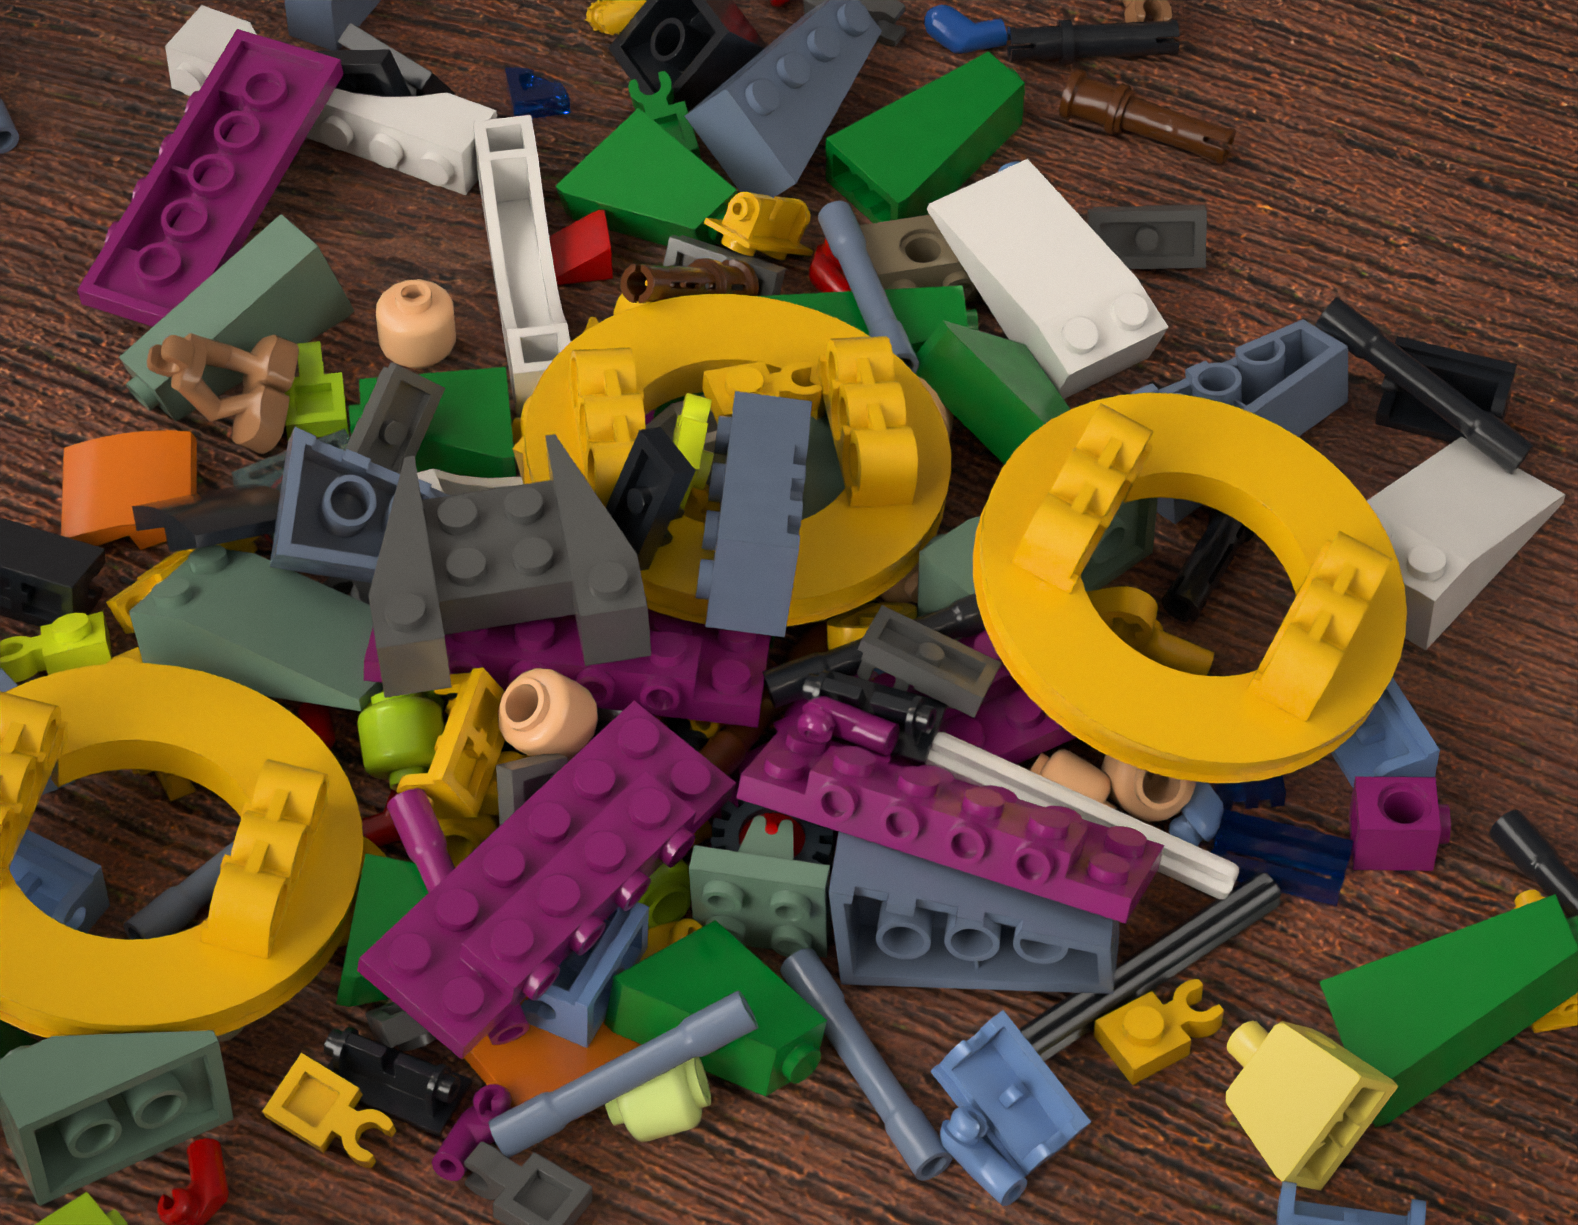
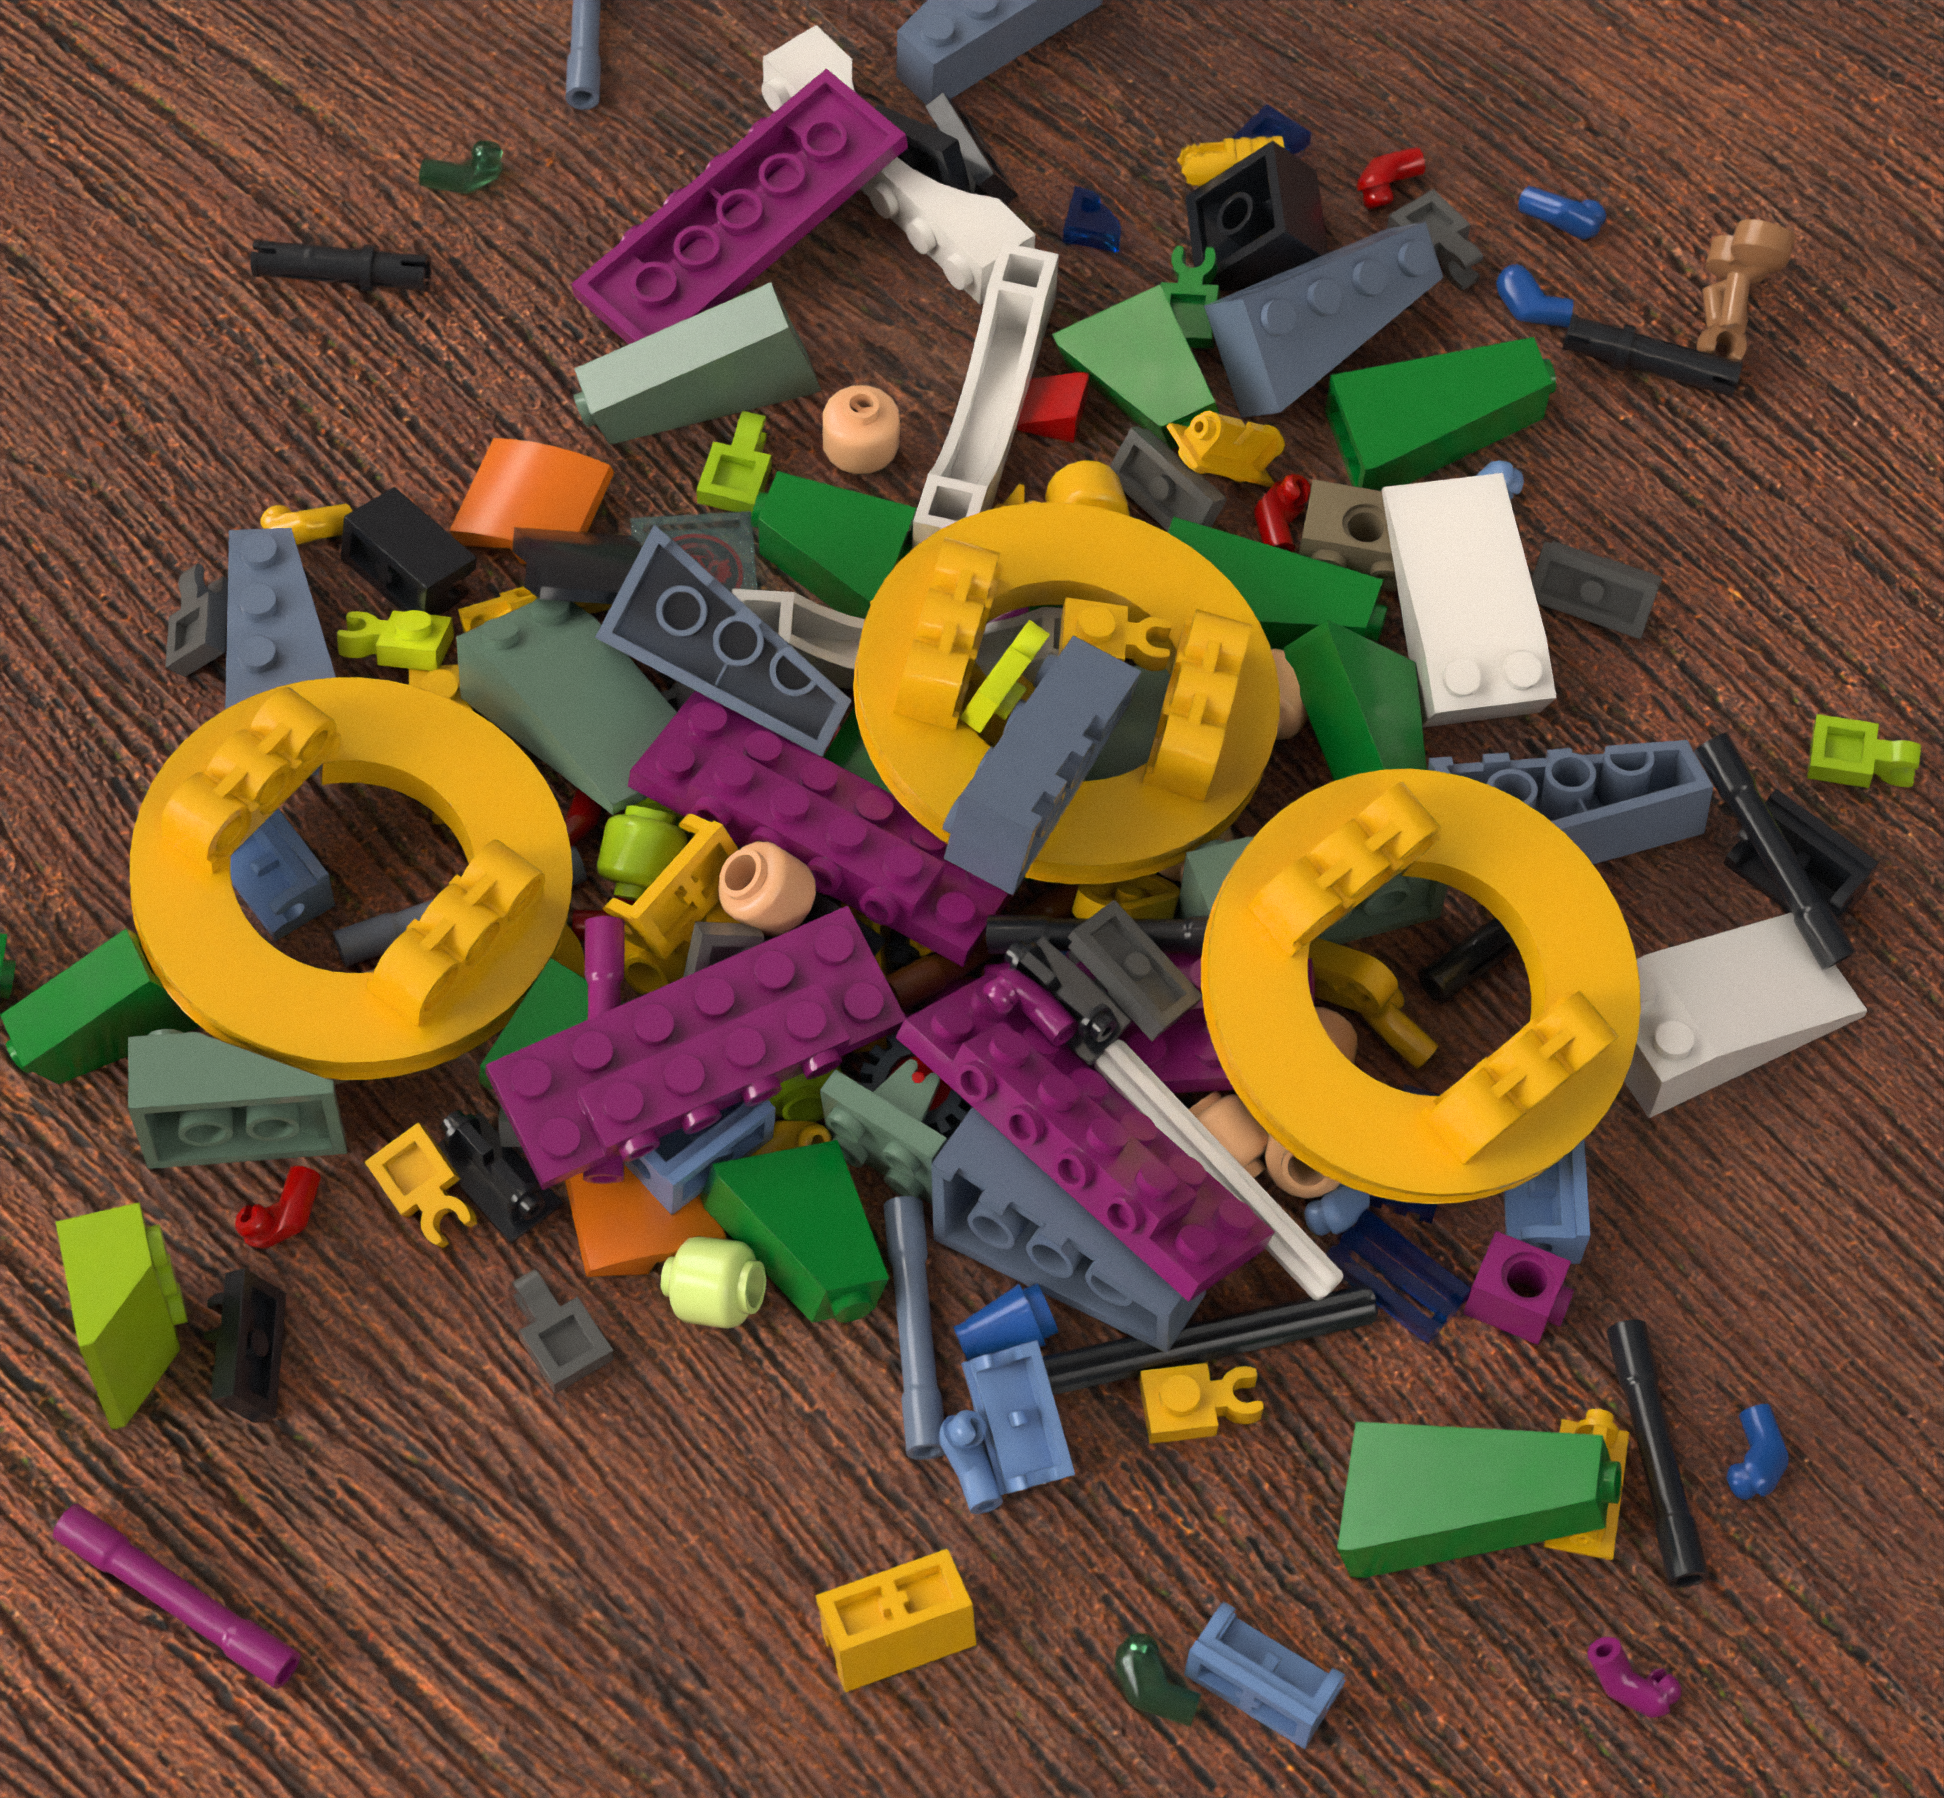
camera: 20 degrees right, 10 degrees up
medium nougat piece [147,333,299,454] -> none
dark grey plate [345,362,445,474] -> none
dark grey wedge [368,434,651,698] -> none
magenta arm [432,1084,512,1181] -> none
sand blue piece [488,990,759,1158] -> none
black plate [606,427,696,571] -> none
reddish brown pin [620,258,759,303] -> none
sand blue piece [818,201,919,373] -> none
reddish brown pin [1059,68,1236,165] -> none
light yellow torso [1226,1021,1399,1191] -> none
none -> blue cone [953,1283,1059,1361]
none -> lime plate [1807,714,1921,788]

